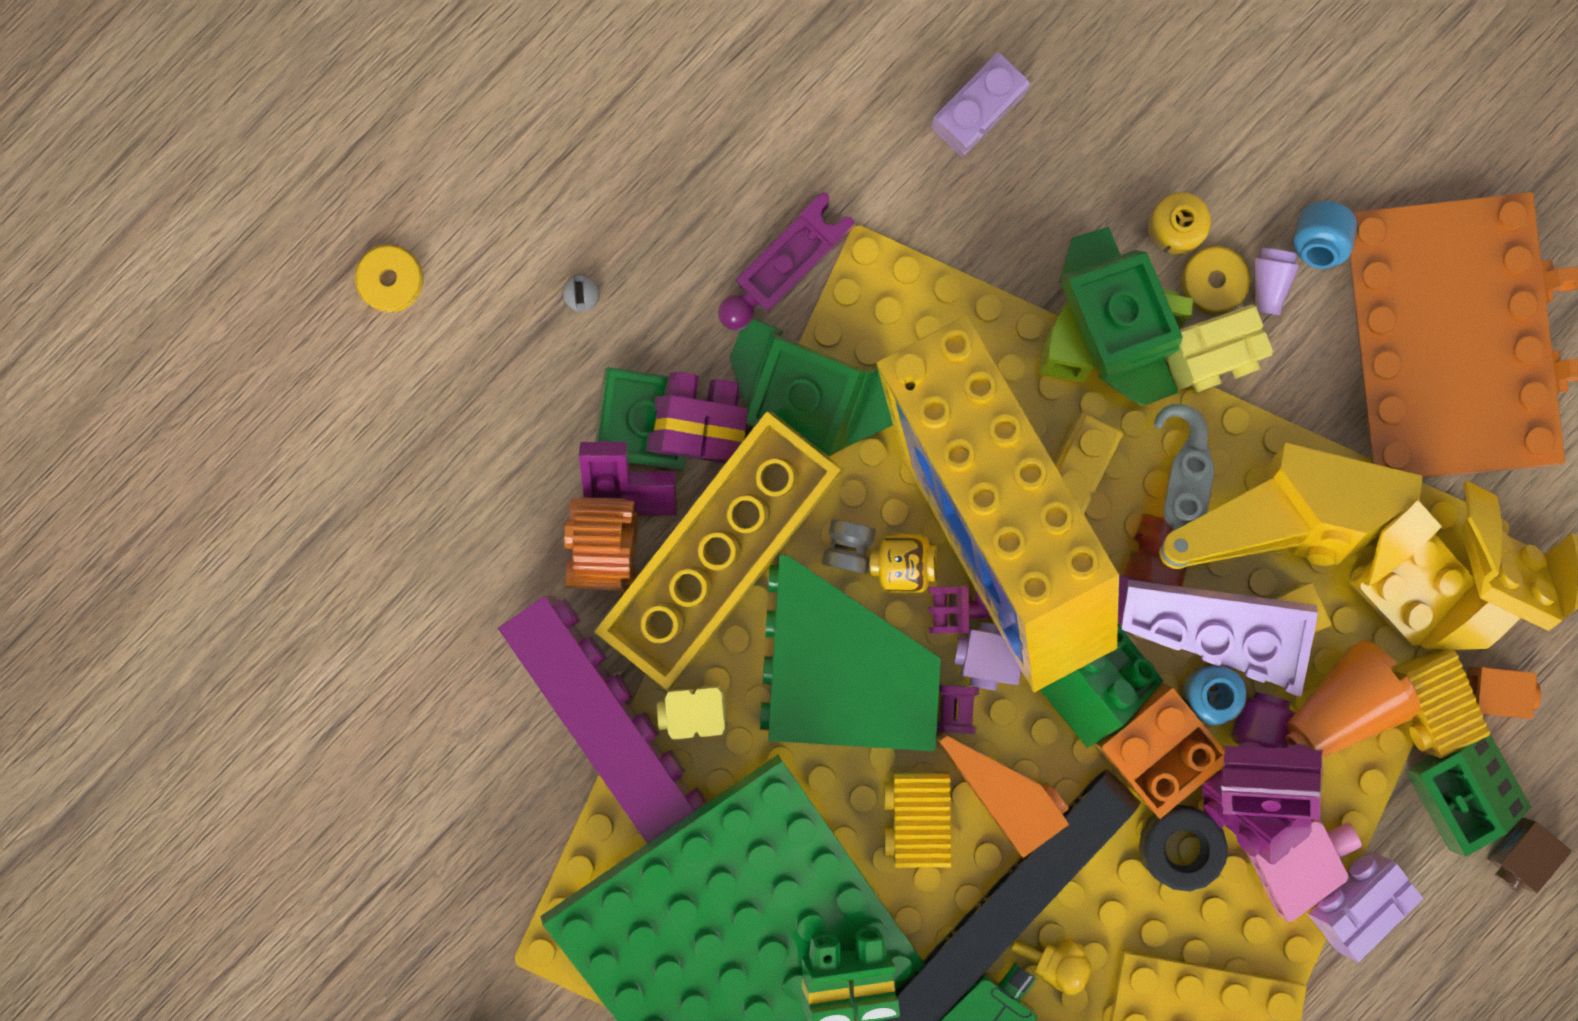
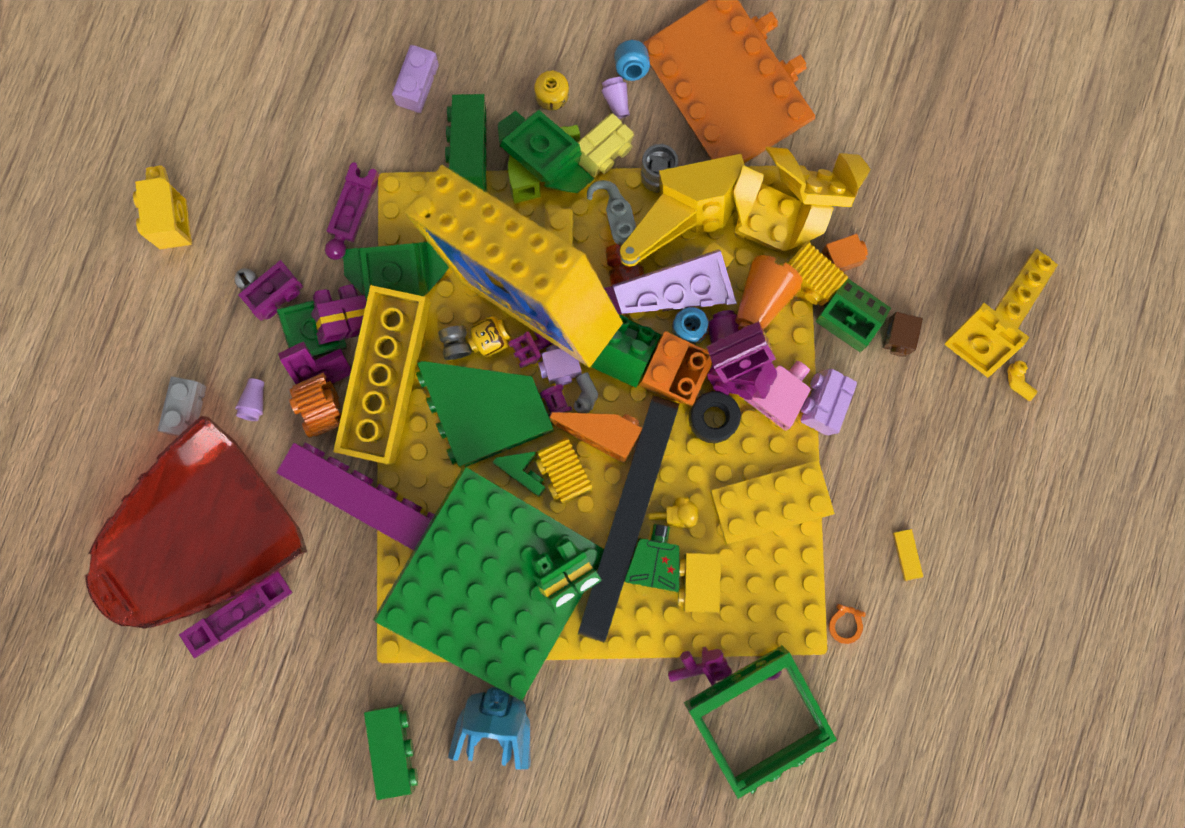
camera: 30 degrees left, 5 degrees down
yellow piece [354,244,424,313] -> none
light yellow brick [657,684,728,739] -> none
yellow piece [1181,246,1251,315] -> none
none -> clear red windscreen [85,416,307,629]
none -> yellow hinge [133,165,192,250]
none -> light grey brick [157,376,207,440]
none -> magenta slope [179,569,293,659]
none -> lavender cone [235,378,265,421]
none -> magenta bracket [238,260,304,321]
none -> green wedge [445,94,487,192]
none -> green slope [493,452,546,497]
none -> light grey arm [574,372,598,413]
none -> flat silver wheel [641,144,678,193]

